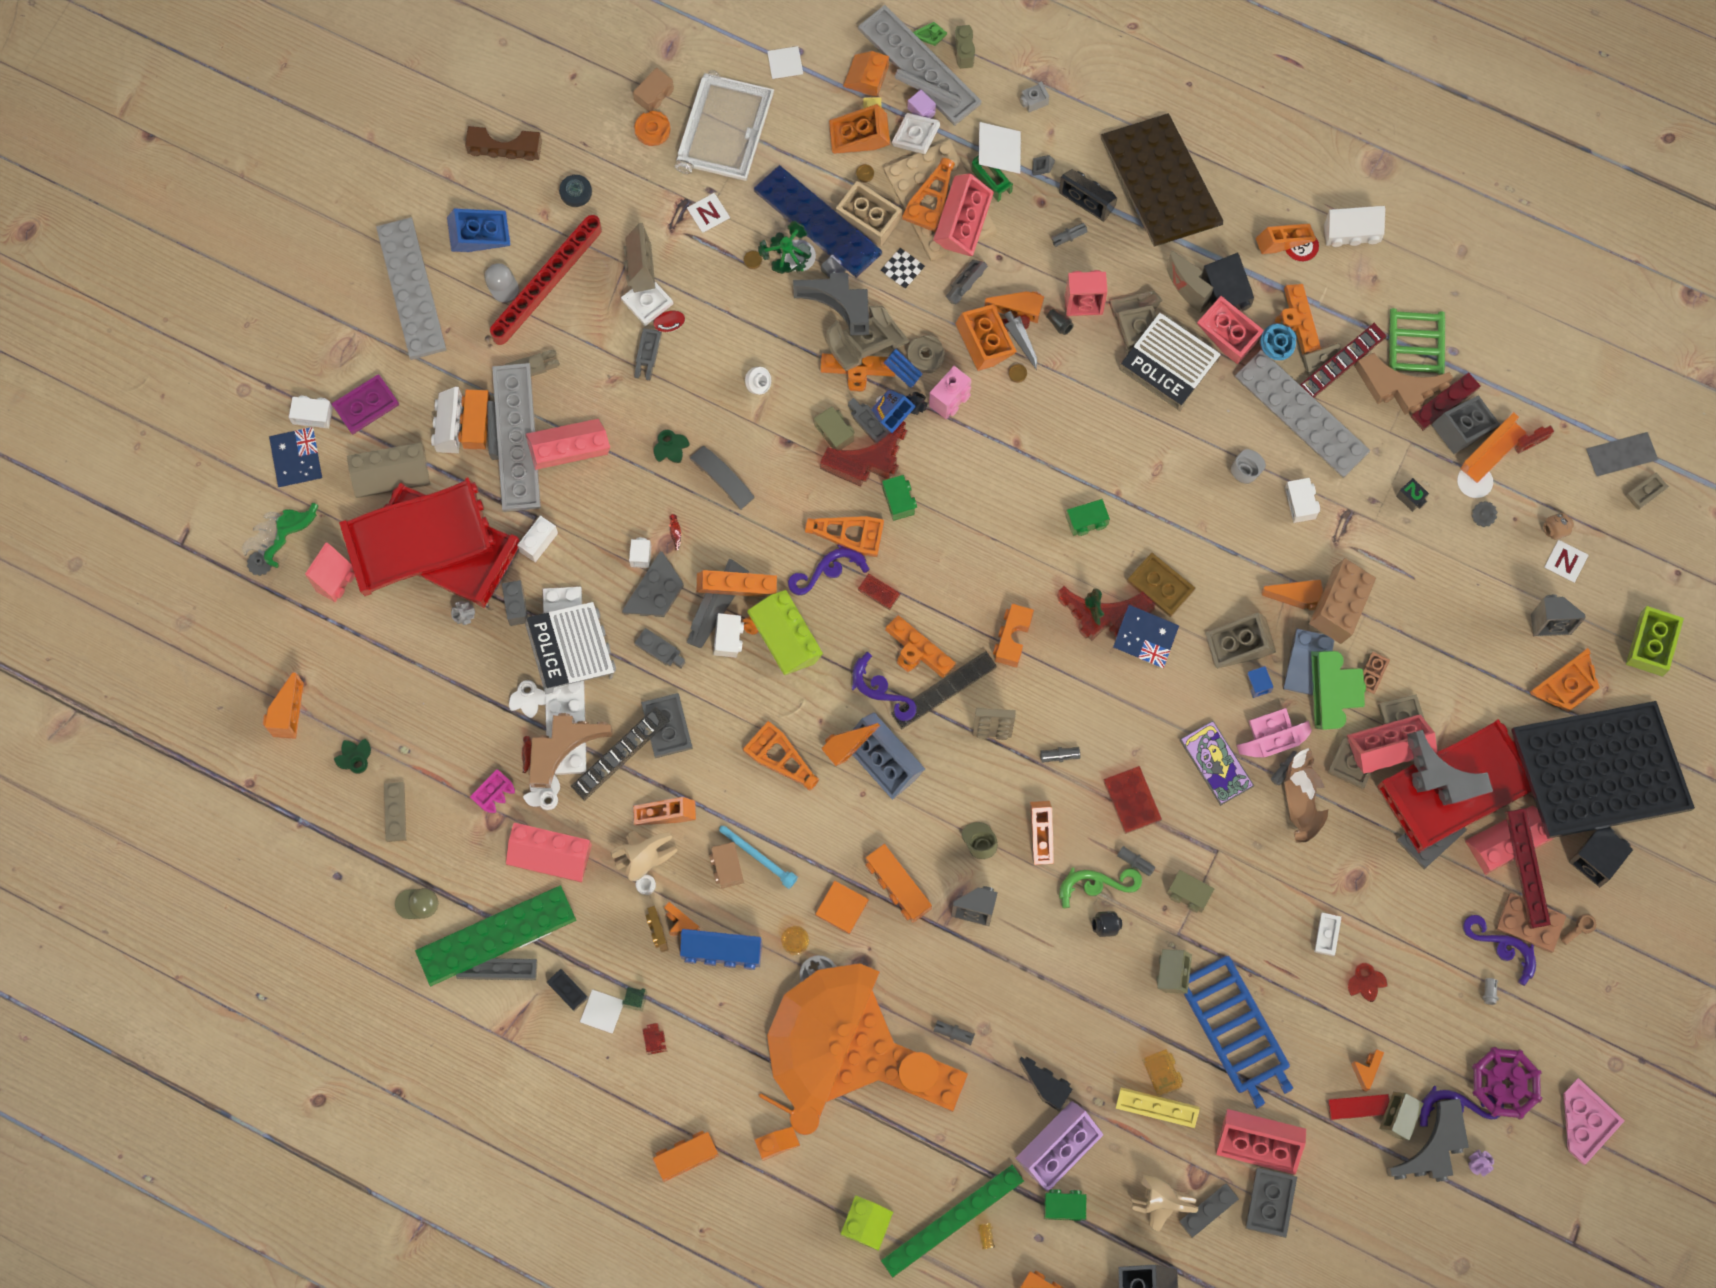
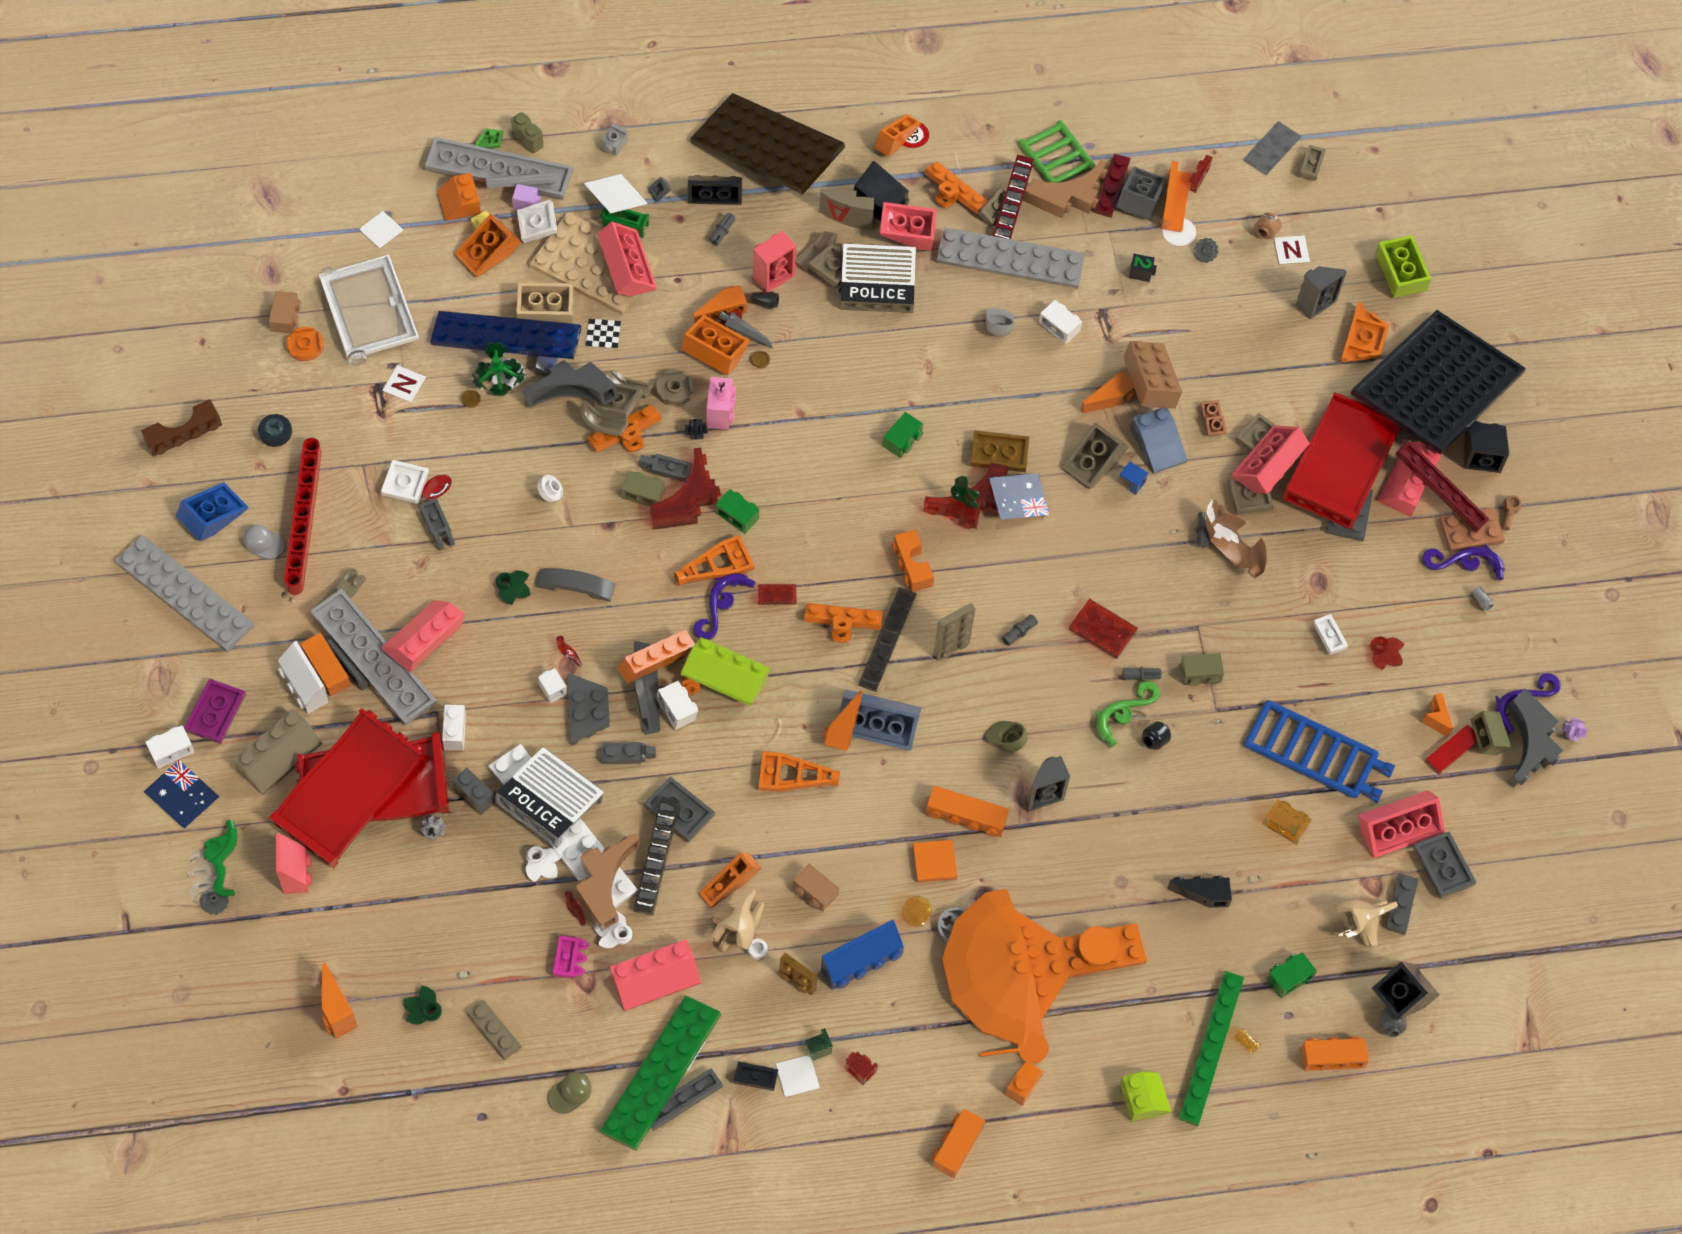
camera: 40 degrees left, 10 degrees down
dark tan slope [624,223,656,293] -> none
orange slope [664,902,700,936] -> none
medium azure piece [719,826,798,889] -> none
dark purple plant [852,652,917,721] -> none
pearl gold piece [856,164,874,182] -> none
blue torso [872,390,916,433] -> none
blue tile [884,349,922,388] -> none
orange plate [902,158,955,232] -> none
dark grey pin [933,1020,975,1046] -> none
dark grey hinge [946,260,988,305] -> none
lavender slope [1016,1101,1103,1192] -> none
slope [1030,801,1054,865] -> none
light yellow plate [1116,1087,1200,1128] -> none
olive brick [1157,949,1192,994] -> none
tile [1180,721,1254,806] -> none
bright pink plate [1237,708,1312,757] -> none
dark azure cone [1260,324,1297,360] -> none
bright green brick [1311,650,1366,730] -> none
white slope [1324,206,1385,247] -> none
dark grey arch [1407,730,1493,805] -> none
magenta plate [1472,1047,1543,1120] -> none
bright pink plate [1563,1078,1625,1165] -> none

